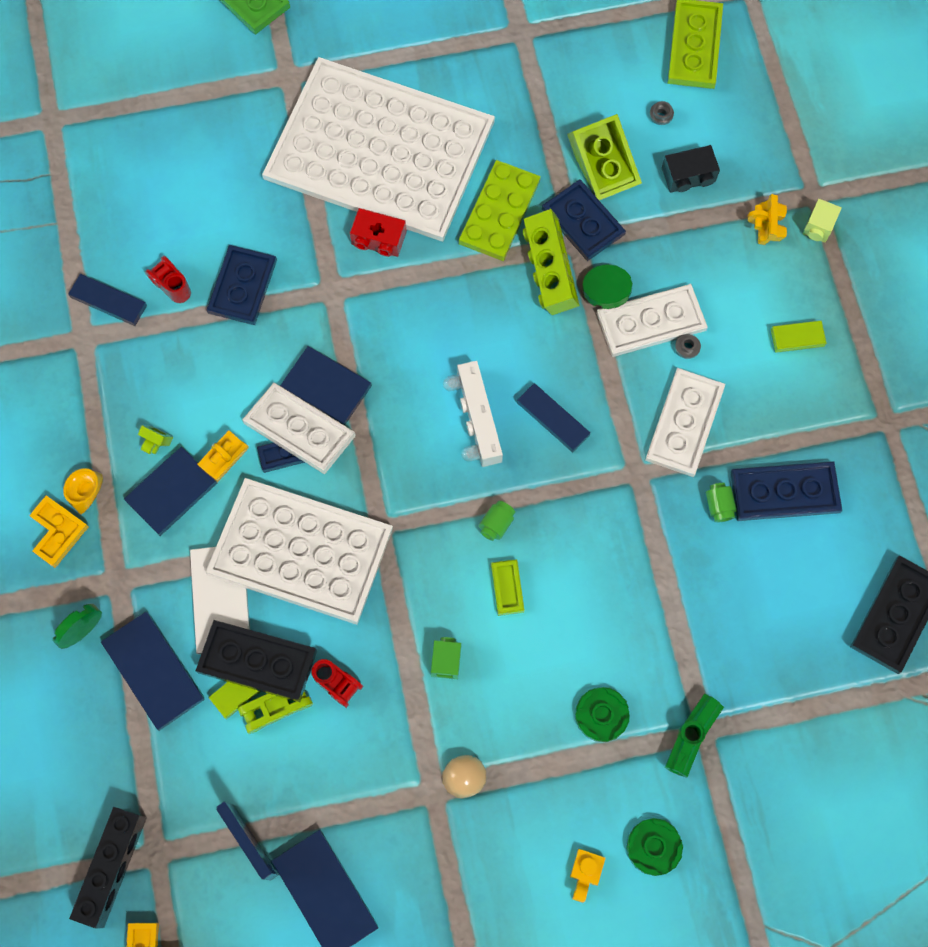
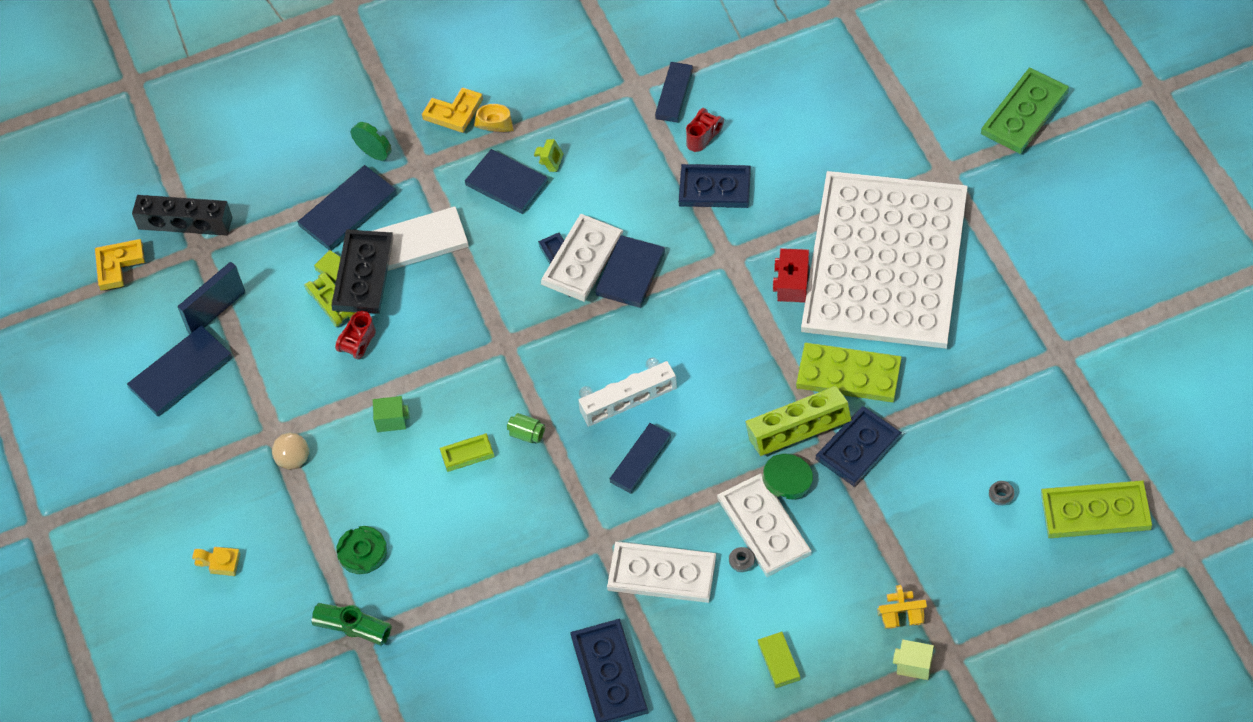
camera: 85 degrees right, 15 degrees down
yellow hips [197,430,249,482] -> none
white plate [206,478,393,625] -> none
lime slope [567,114,642,200] -> none
green tile [626,818,683,876] -> none
black brick [662,145,720,193] -> none
bright green brick [705,483,736,523] -> none

